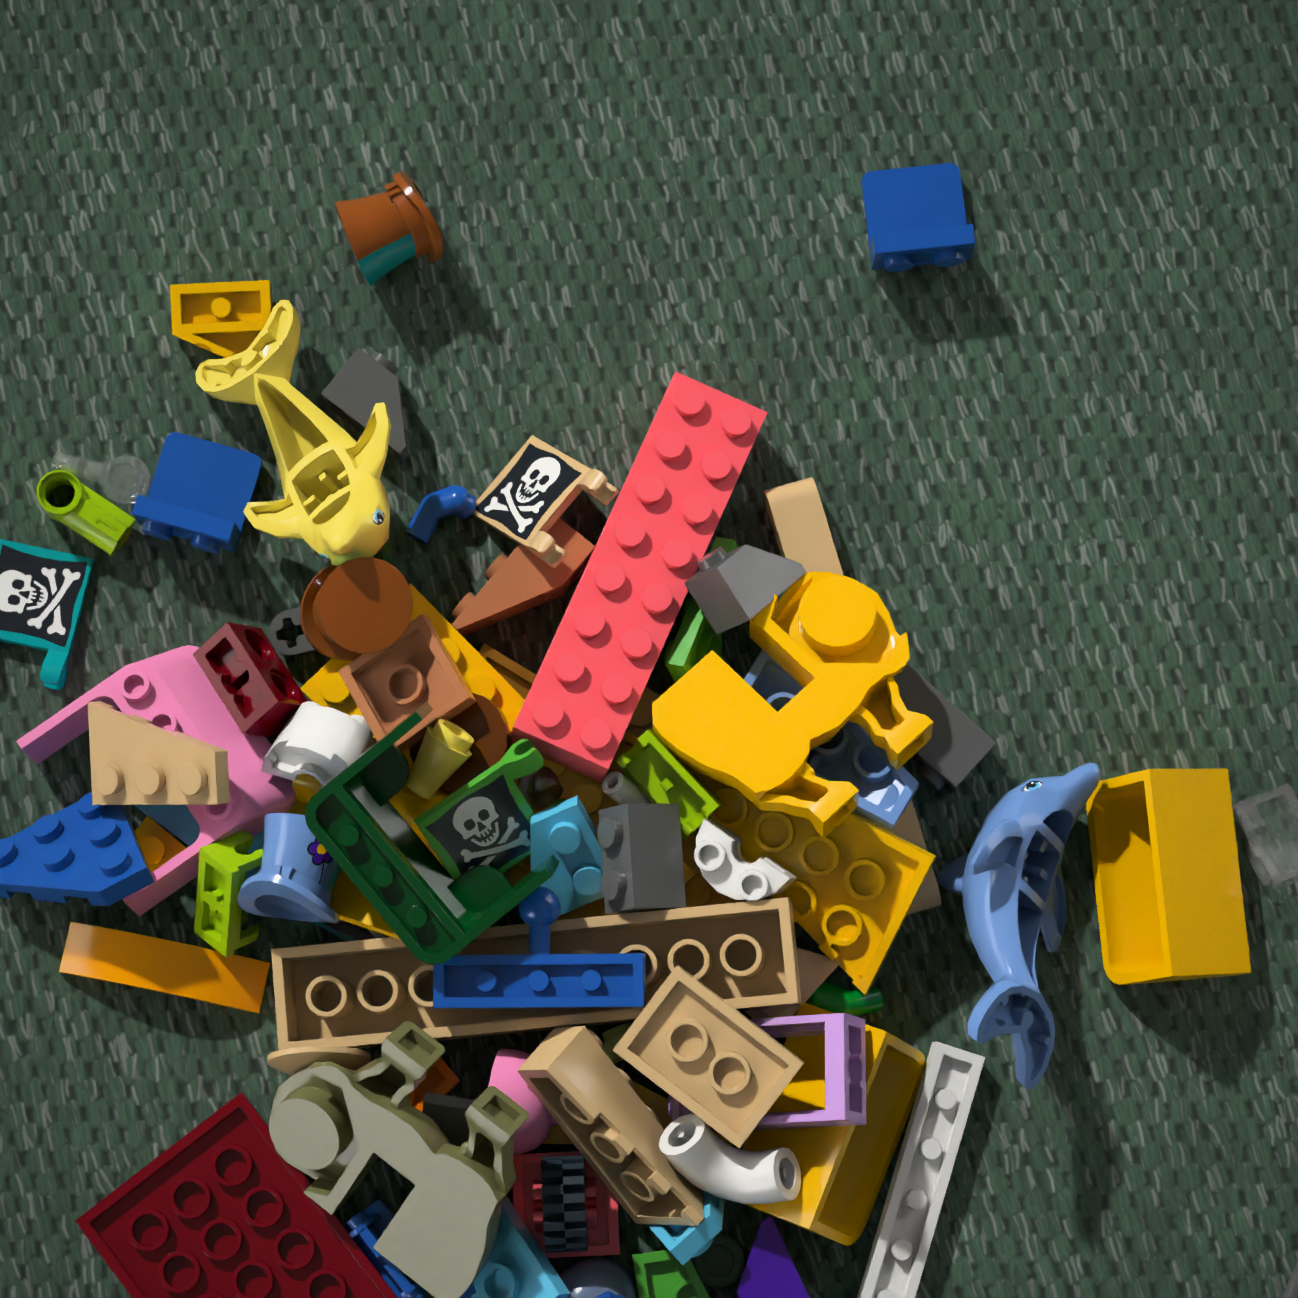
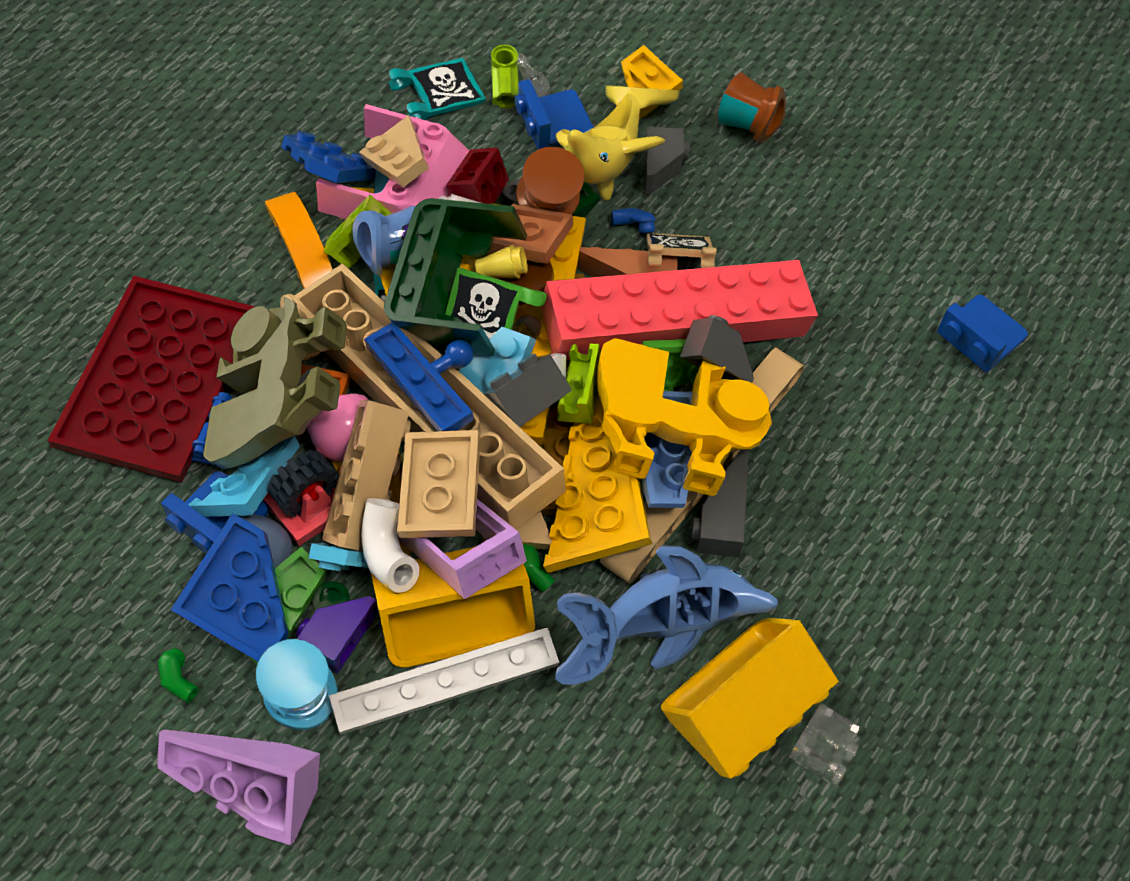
camera: 50 degrees right, 20 degrees down
white cylinder [694,819,798,900] -> none

